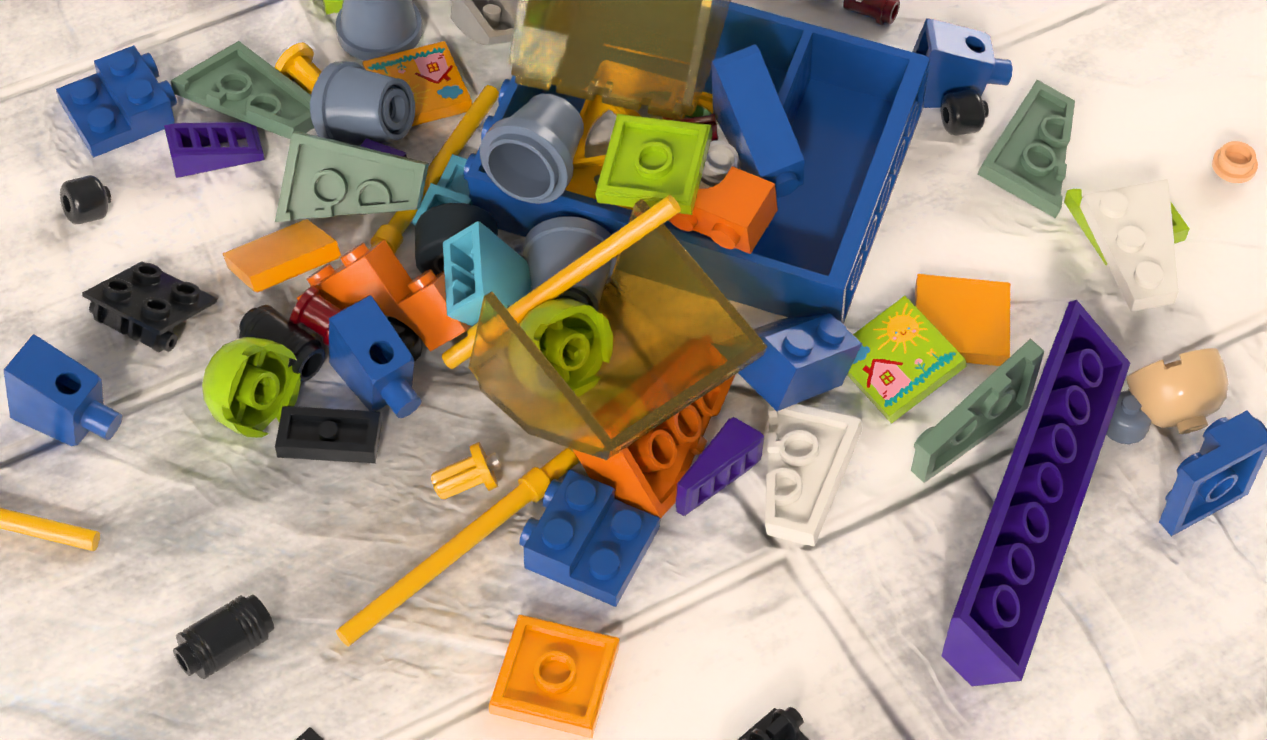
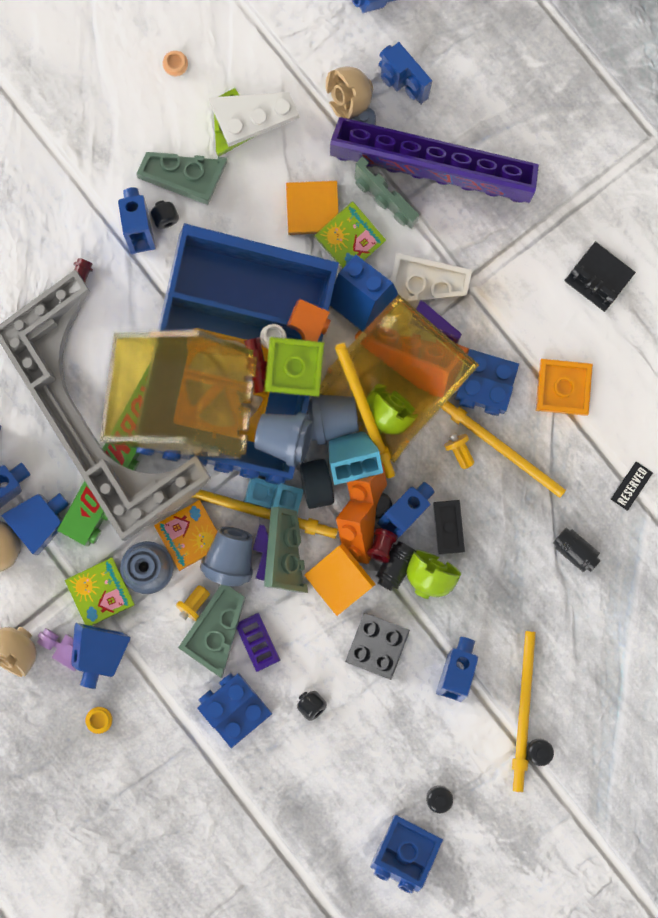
camera: 100 degrees left, 30 degrees up
blue slope [712,44,805,197] -> none

